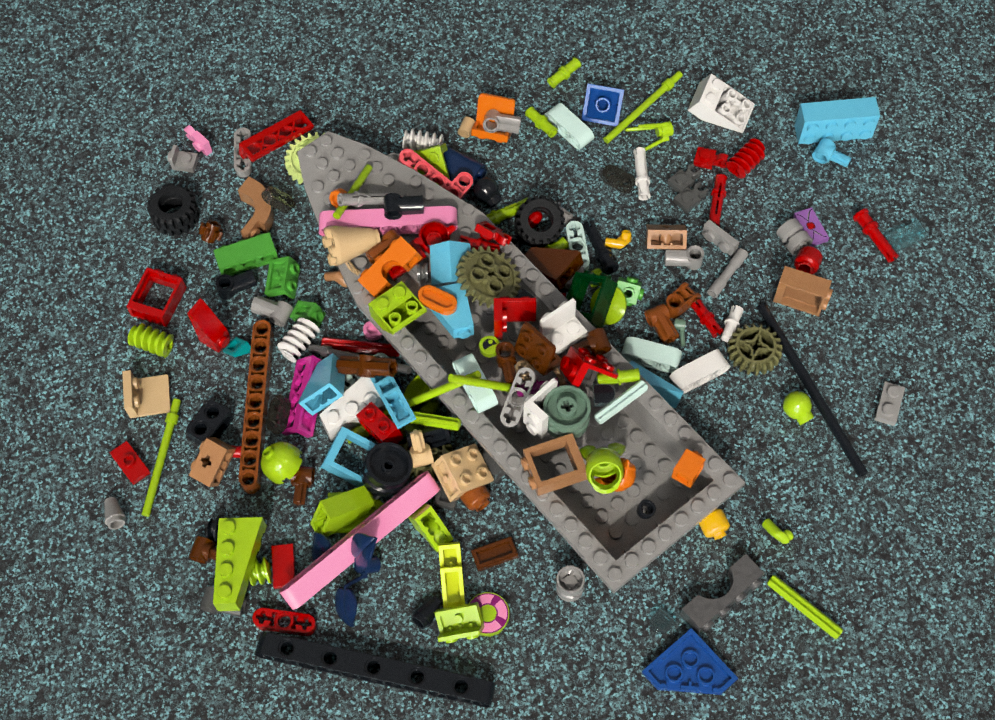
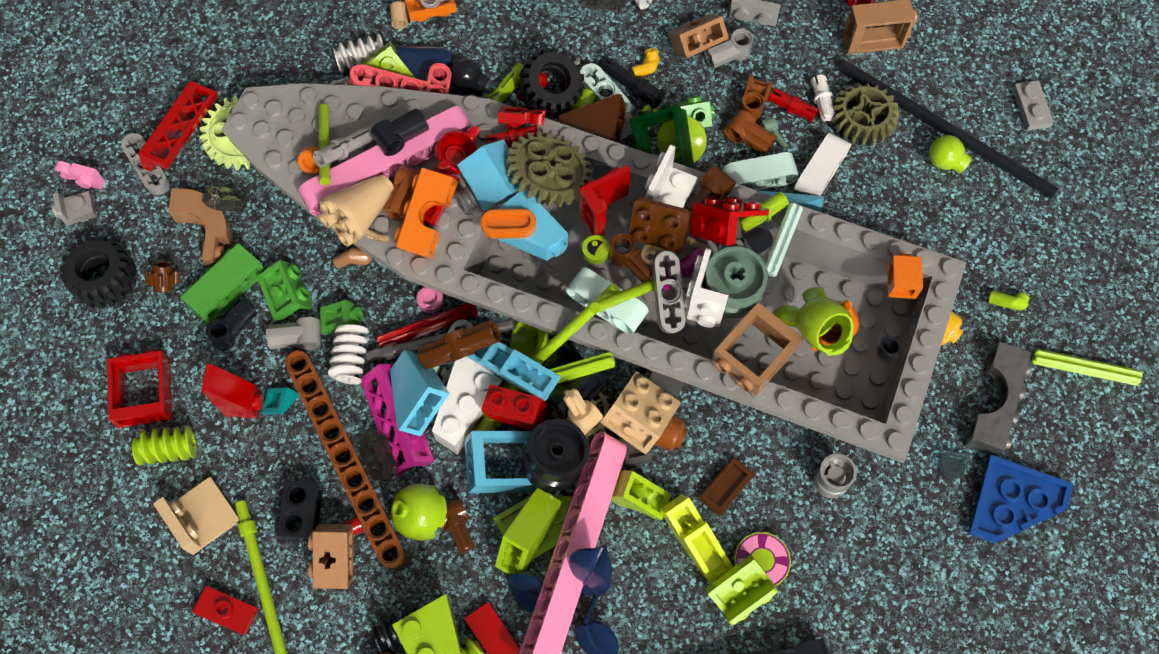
camera: 30 degrees left, 5 degrees up
lime slope [368,281,427,335] -> none
black cone [411,596,443,629] -> none
light grey piece [707,248,748,298] -> none

